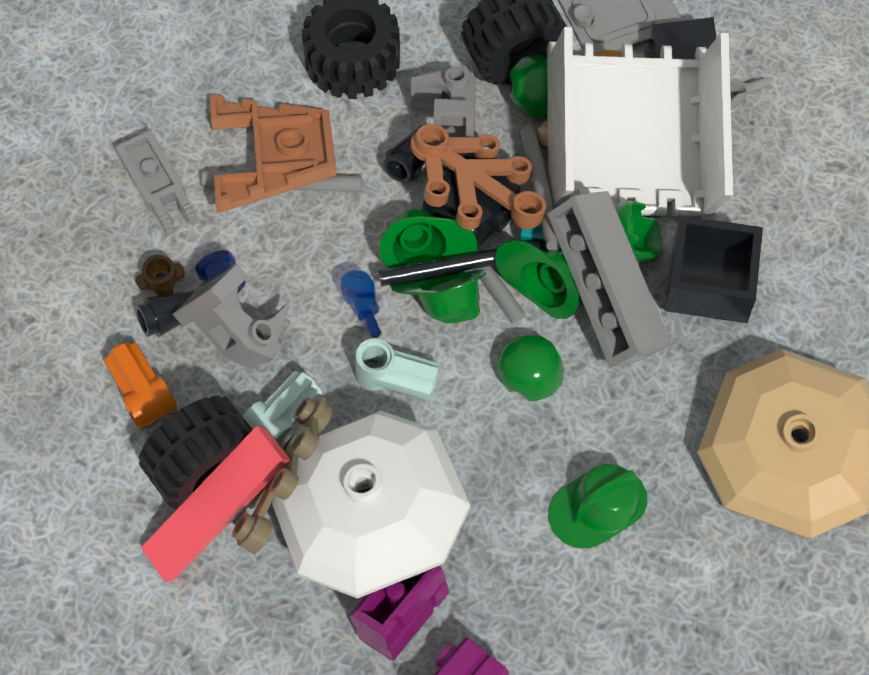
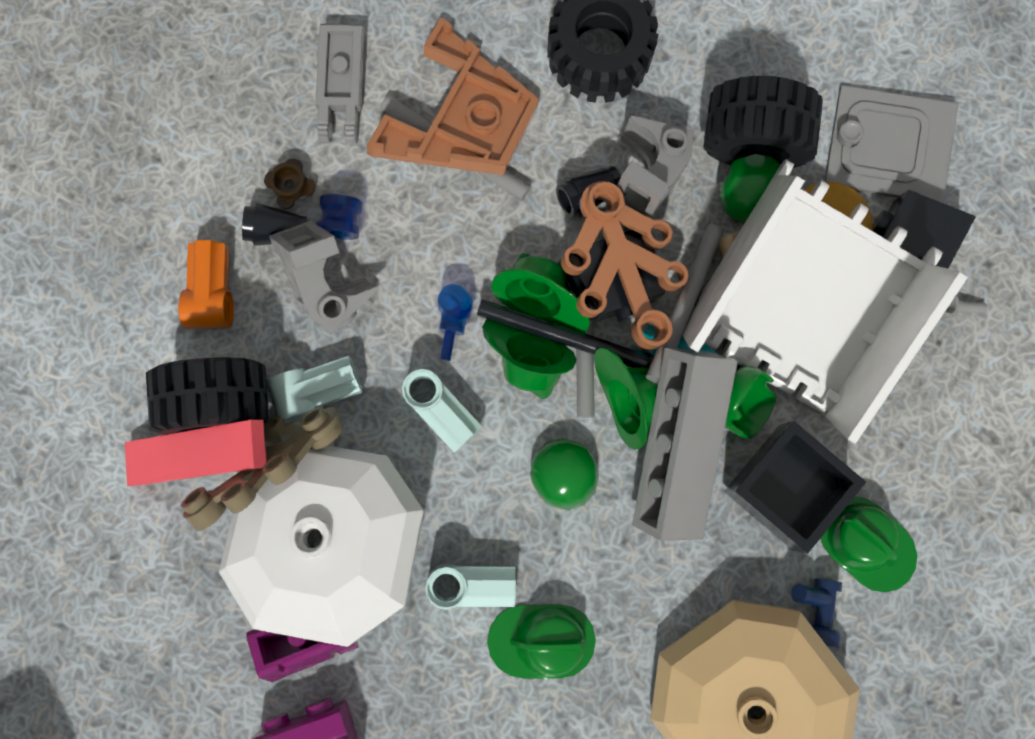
camera: 30 degrees right, 20 degrees up
none -> light aqua piece [425,563,516,610]
none -> dark blue piece [791,578,843,648]
none -> green piece [820,496,917,593]

